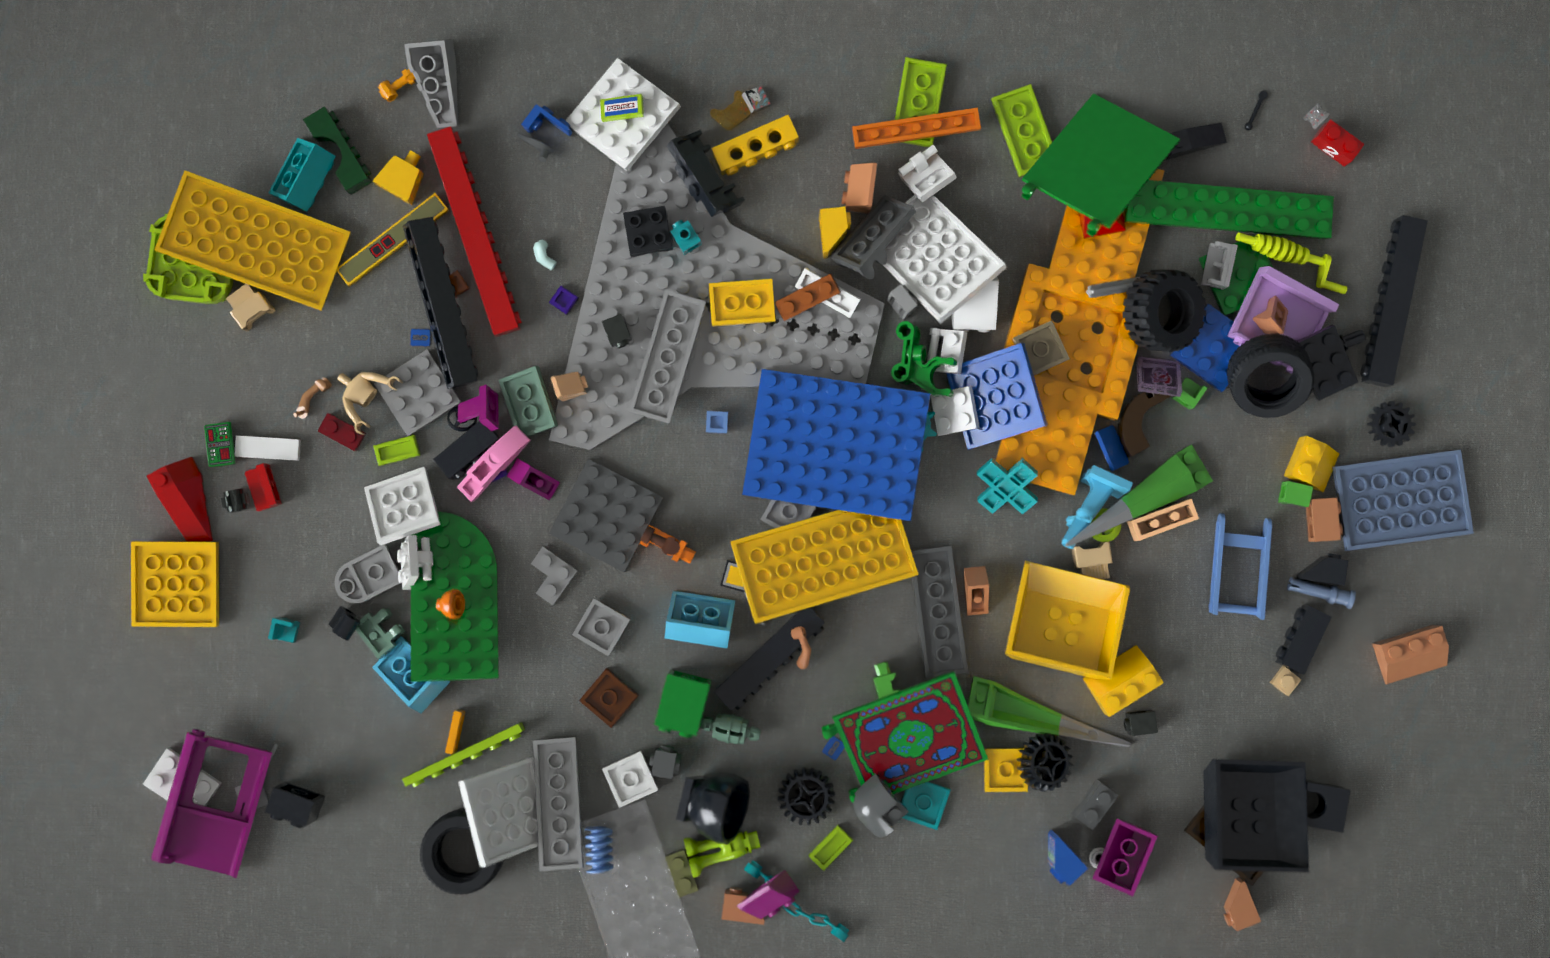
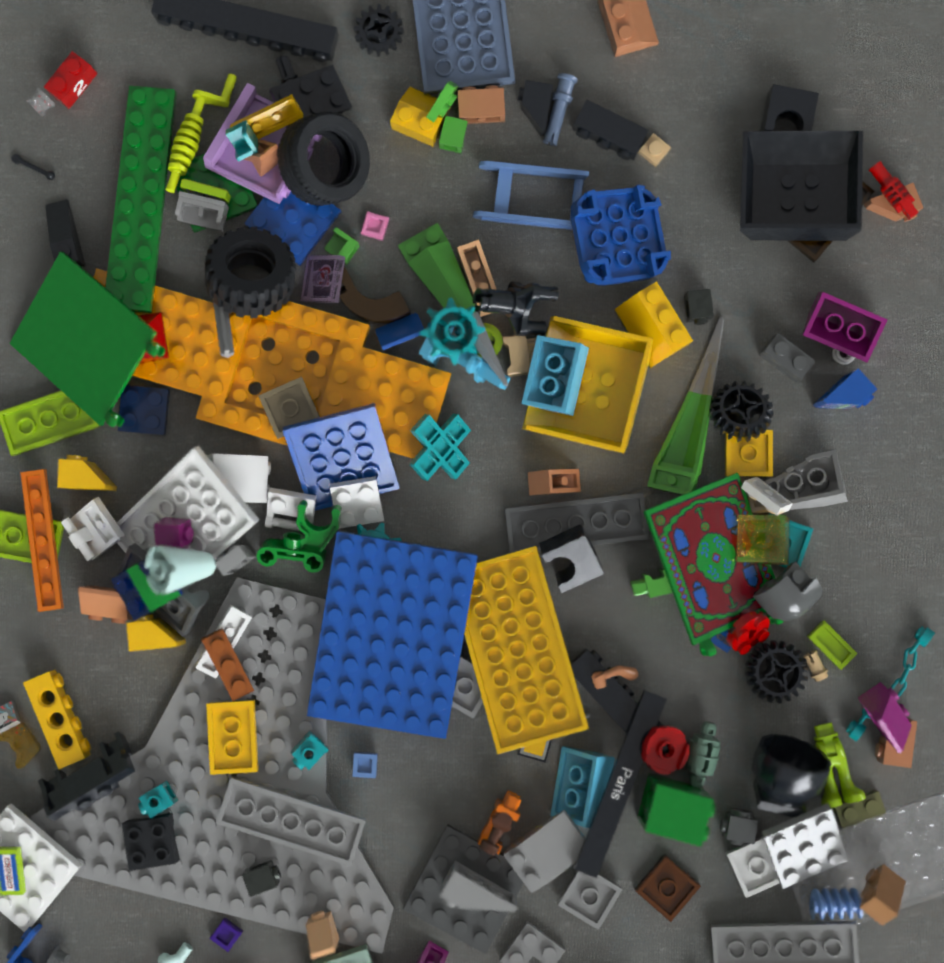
camera: 90 degrees left, 0 degrees up
none -> yellow slope [57,455,117,491]
none -> slope [111,560,183,621]
none -> dark blue plate [118,385,170,436]
none -> light aqua cone [145,545,216,594]
none -> magenta slope [153,517,194,549]
none -> lime tile [180,179,231,204]
none -> teal panel [226,120,258,162]
none -> yellow plate [230,94,304,139]
none -> teal brick [291,731,329,770]
none -> bright pink tile [361,211,389,241]
none -> teal brick [420,298,485,365]
none -> bright green wing [427,81,459,122]
none -> light grey slope [440,860,517,912]
none -> black wheel [473,281,559,336]
none -> light grey slope [503,809,585,893]
none -> medium azure slope [522,335,589,416]
none -> piece [539,524,604,593]
none -> blue plate [571,185,671,285]
none -> black tile [574,690,667,878]
none -> red plate [641,725,690,775]
none -> red plate [726,611,770,655]
none -> clear yellow slope [737,515,790,565]
none -> white plate [741,477,793,515]
none -> light grey wedge [748,450,848,514]
none -> plate [762,803,848,889]
none -> tan pin [803,650,828,682]
none -> medium nougat brick [859,864,906,926]
none -> red hinge [868,161,918,220]

